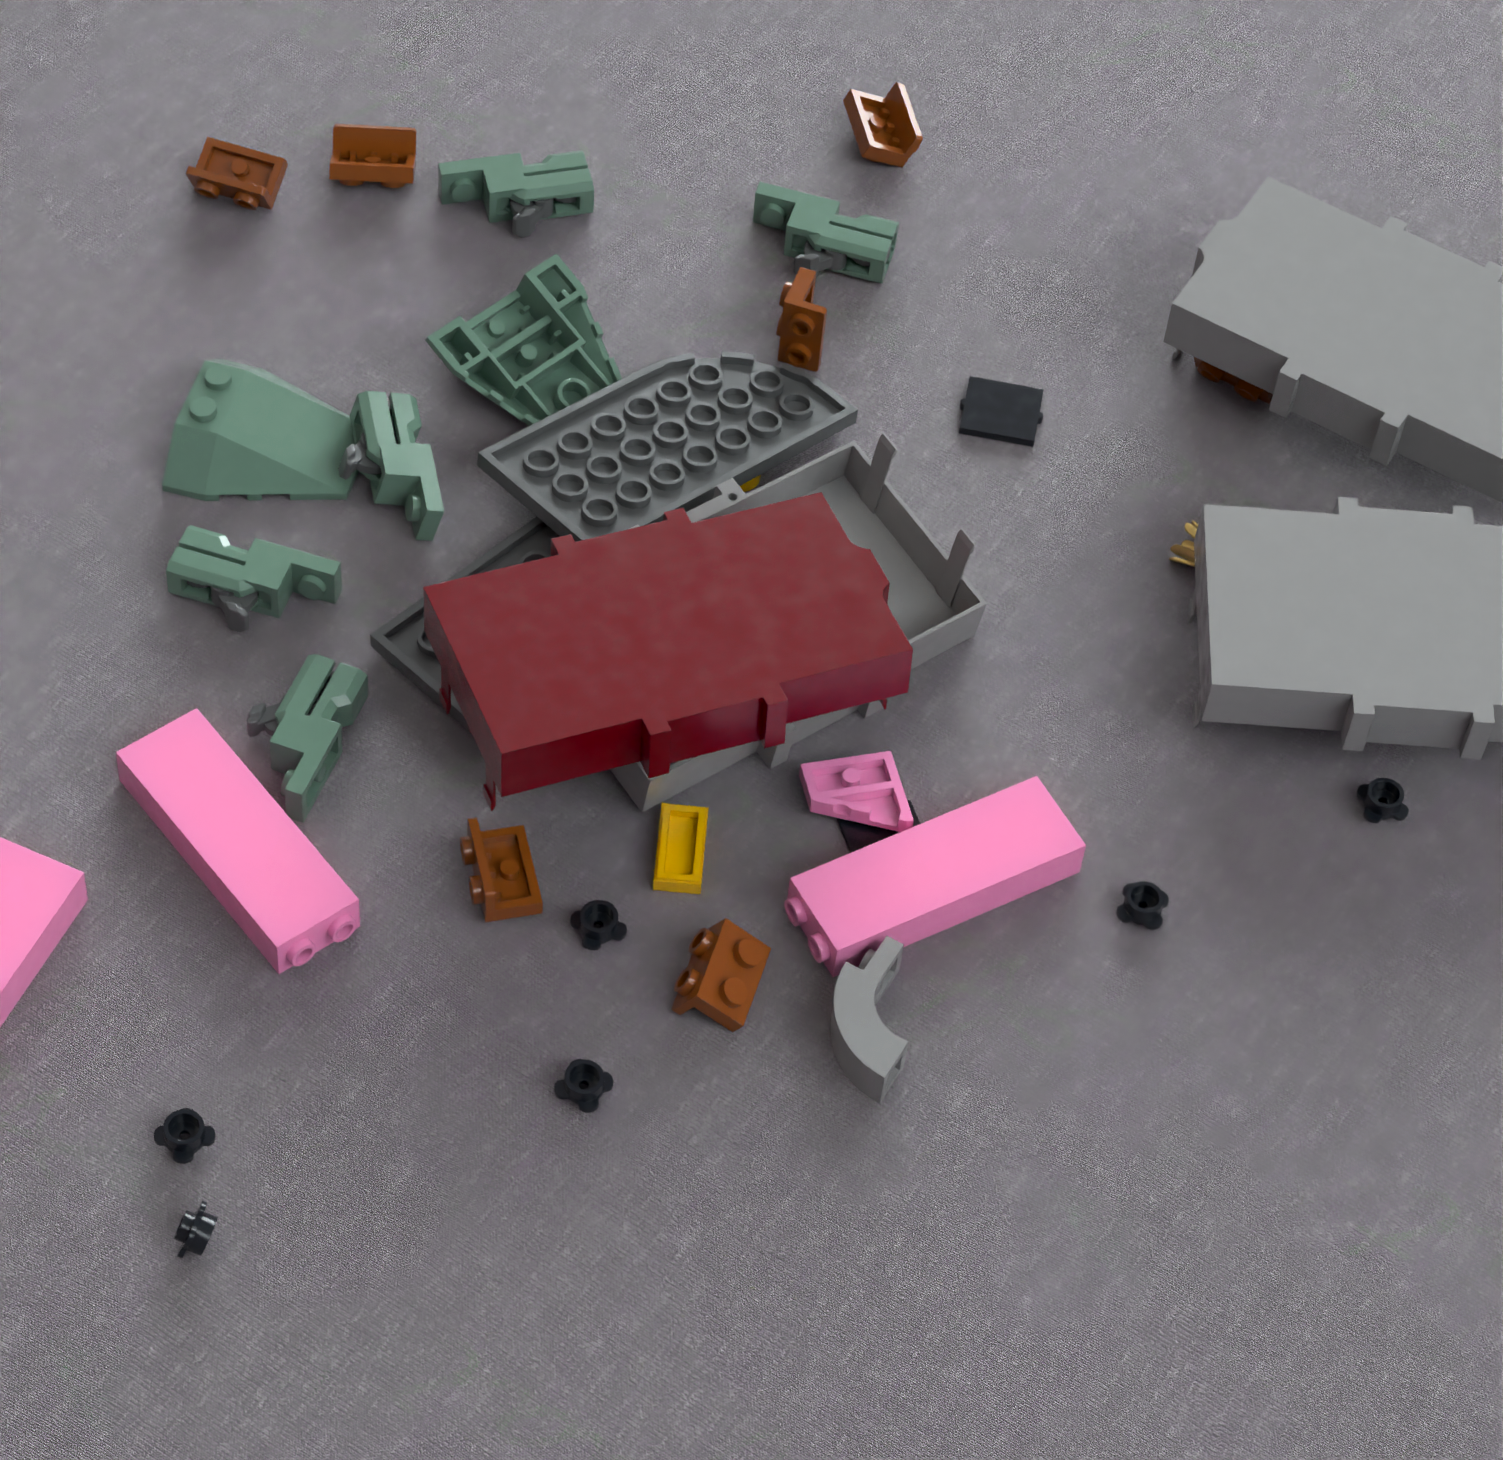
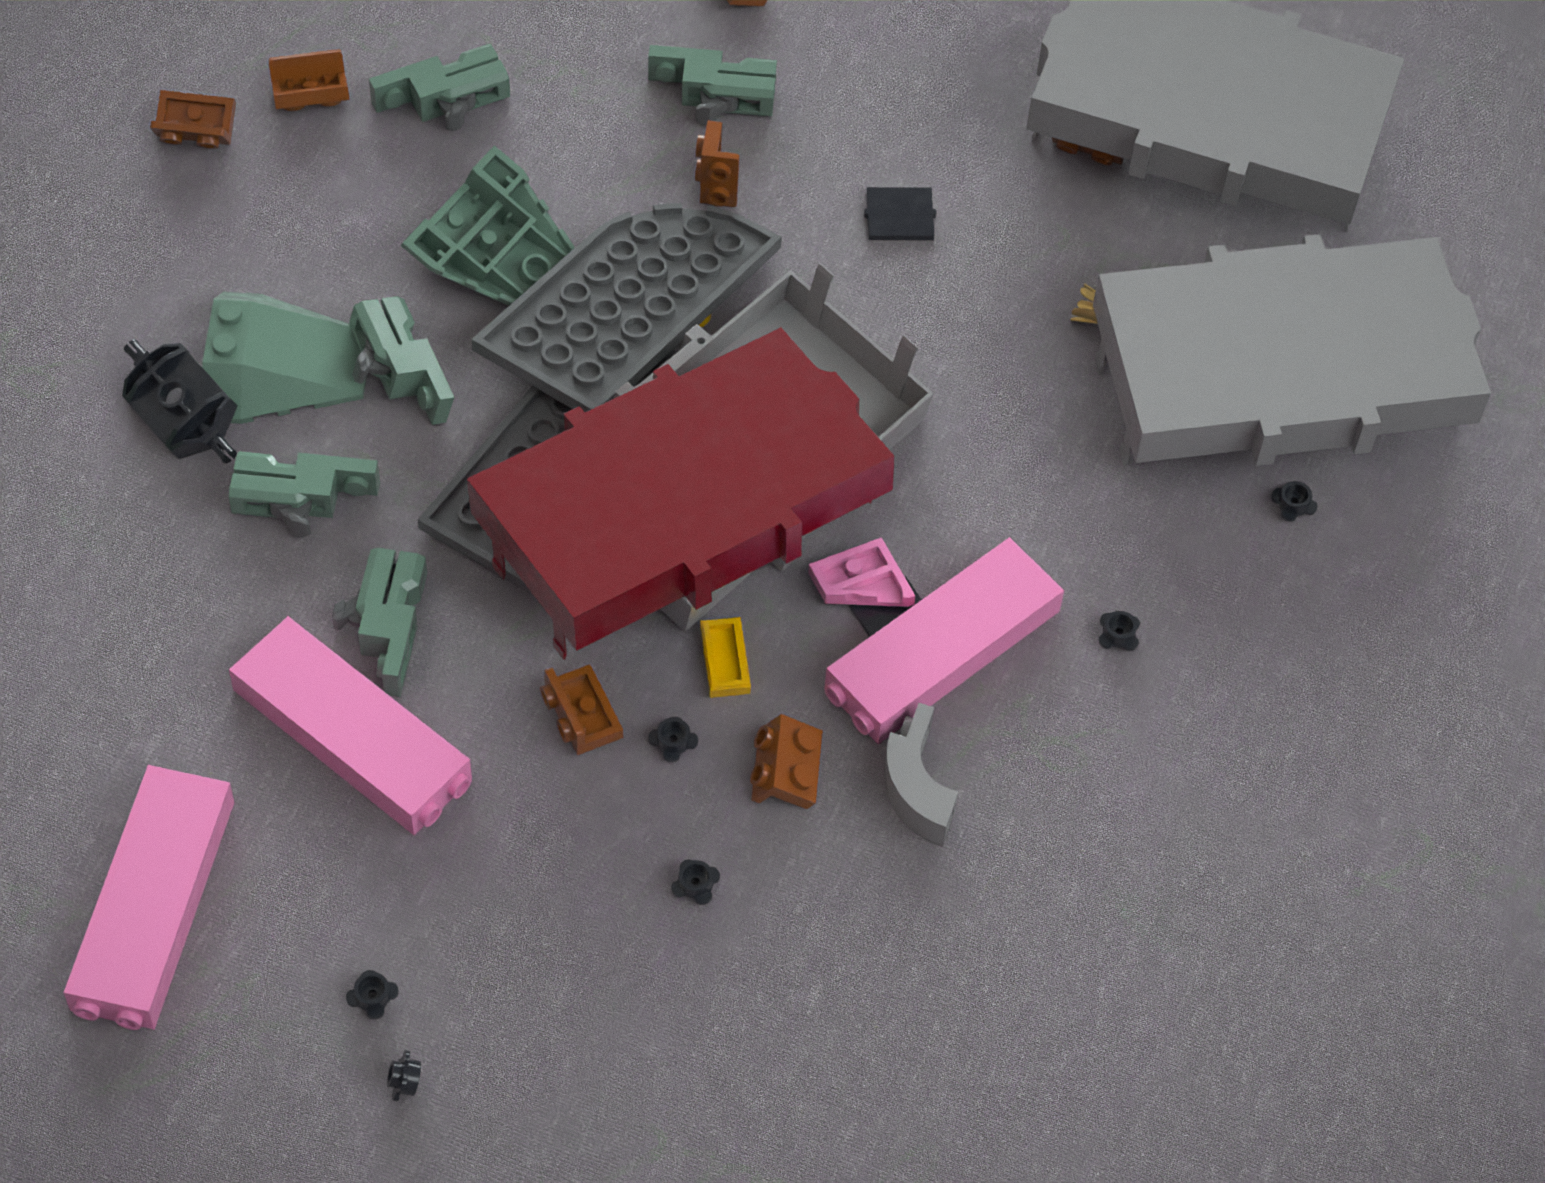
camera: 10 degrees left, 5 degrees up
none -> black plate [122,339,238,464]

